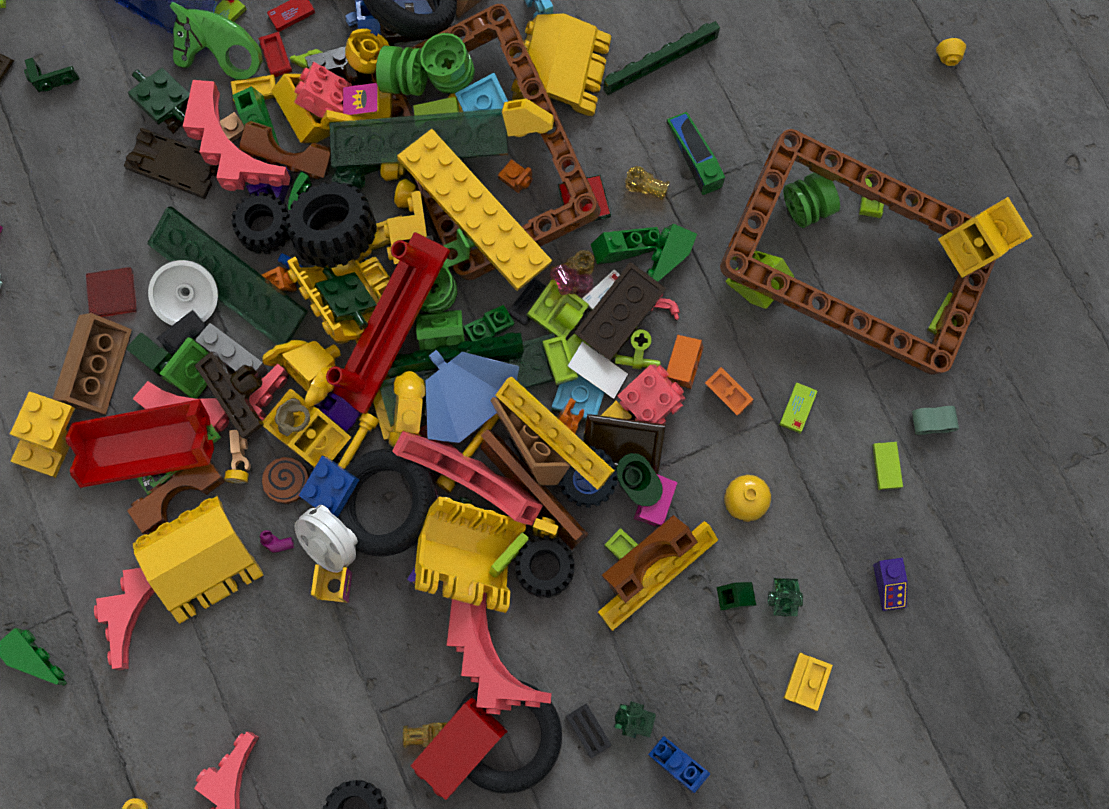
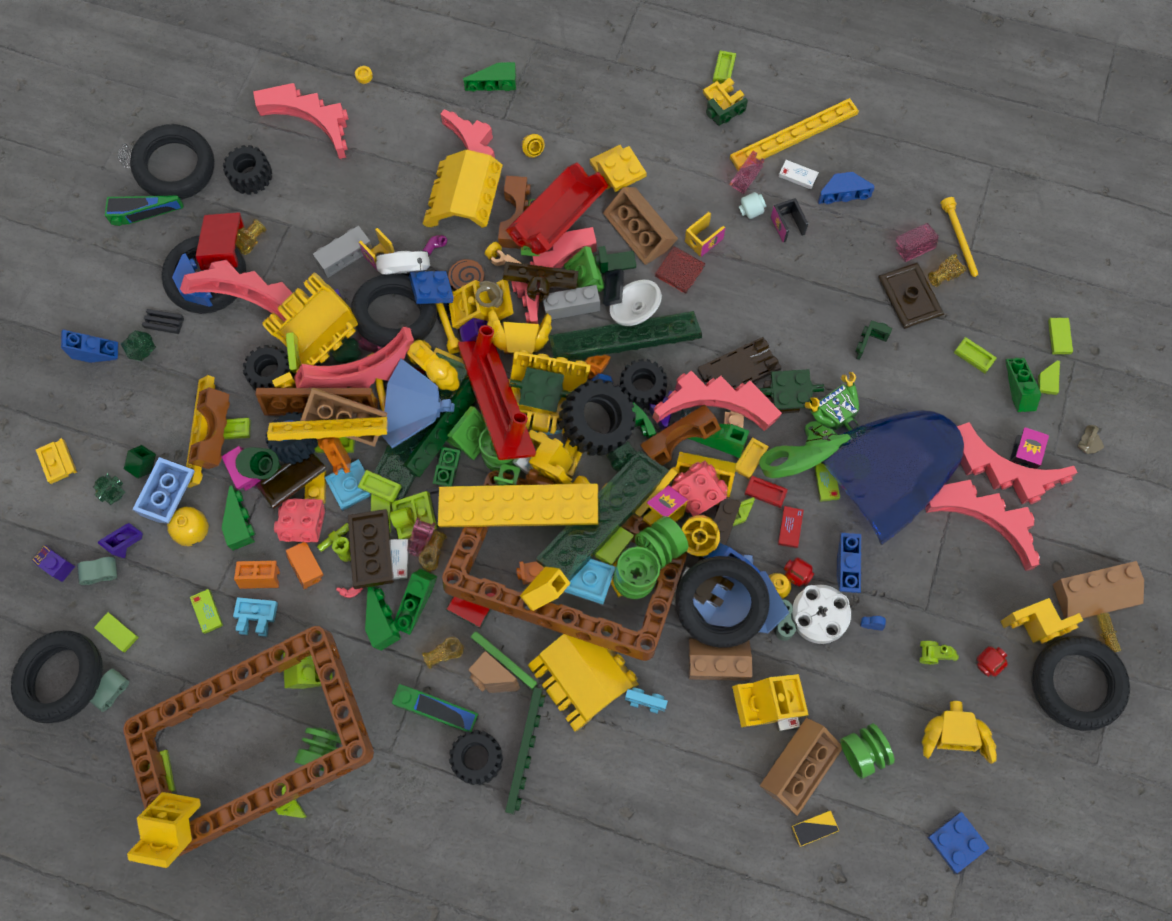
camera: 135 degrees right, 5 degrees down
white sticker [568,341,628,399] -> none
none -> black tyre [11,630,103,724]
none -> sand green axle [77,557,117,585]
none -> dark purple slope [98,523,143,558]
none -> light blue slope [132,457,195,523]
none -> blue slope [172,253,213,307]
none -> green slope [221,485,256,551]
none -> medium azure plate [233,598,278,637]
none -> light grey brick [313,225,373,278]
none -> black tyre [449,730,503,785]
none -> medium nougat slope [469,651,520,693]
none -> bright green tile [471,632,538,691]
none -> yellow cone [522,134,545,158]
none -> dark orange arm [526,469,557,485]
none -> yellow piece [685,212,725,257]
none -> torso [805,372,859,432]

